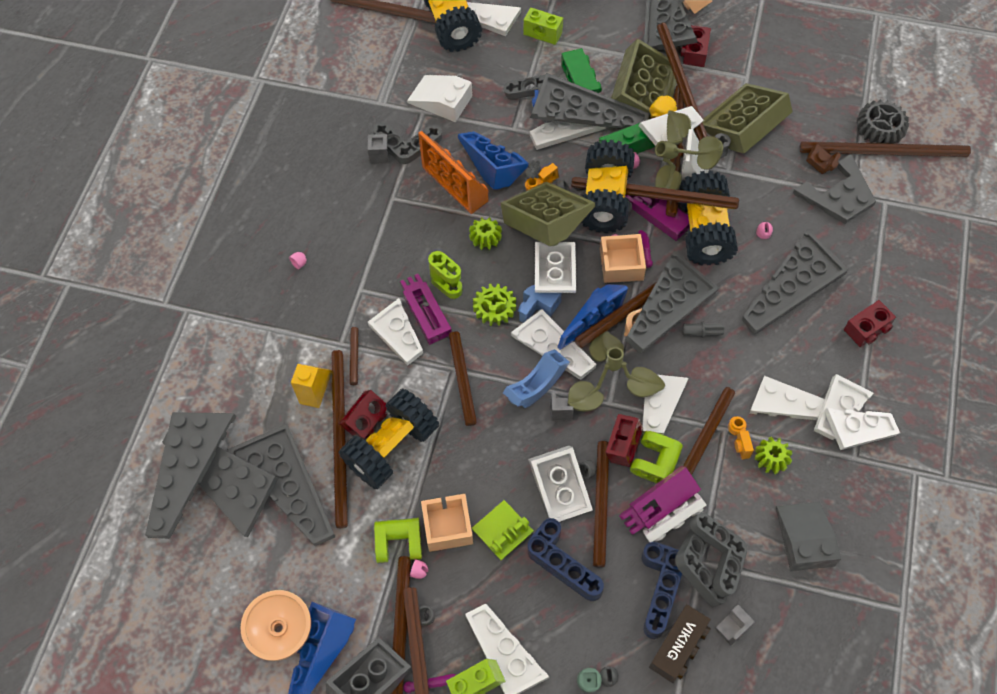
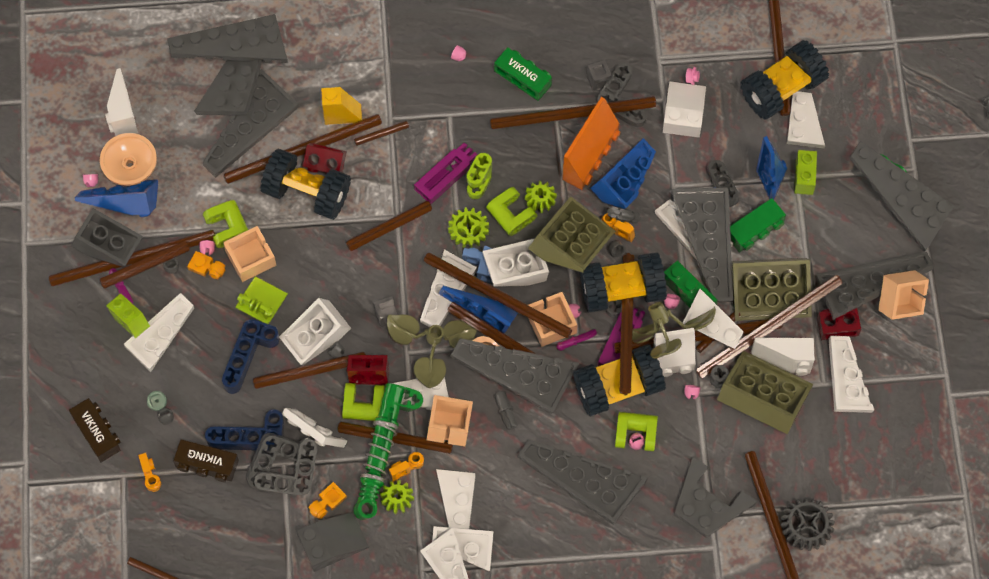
camera: 70 degrees right, 5 degrees up
white wing [368,298,423,366] -> none
medium blue arch [503,349,570,408] -> none
magenta hinge [619,466,701,534] -> none
yellow head [649,96,677,119] -> none
flat silver panel [716,605,755,646] -> none
reddish brown bracket [806,144,841,174] -> none
dark red brick [844,300,896,347] -> none
none -> bright pink hinge [83,174,98,187]
none -> white slope [105,68,138,136]
none -> light orange plate [187,251,226,280]
none -> light orange plate [308,482,347,520]
none -> green piece [354,383,423,520]
none -> reddish brown axle [424,253,572,338]
none -> light nougat piece [427,395,473,447]
none -> lime connector [486,187,538,236]
none -> reddish brown axle [490,96,657,129]
none -> green brick [494,47,552,101]
none -> lime connector [615,412,658,452]
none -> bright pink hinge [684,385,700,399]
none -> bright pink plate [686,67,700,85]
none -> white slope [751,338,815,376]
none -> blue wedge [756,136,787,200]
none -> white wing [829,336,874,413]

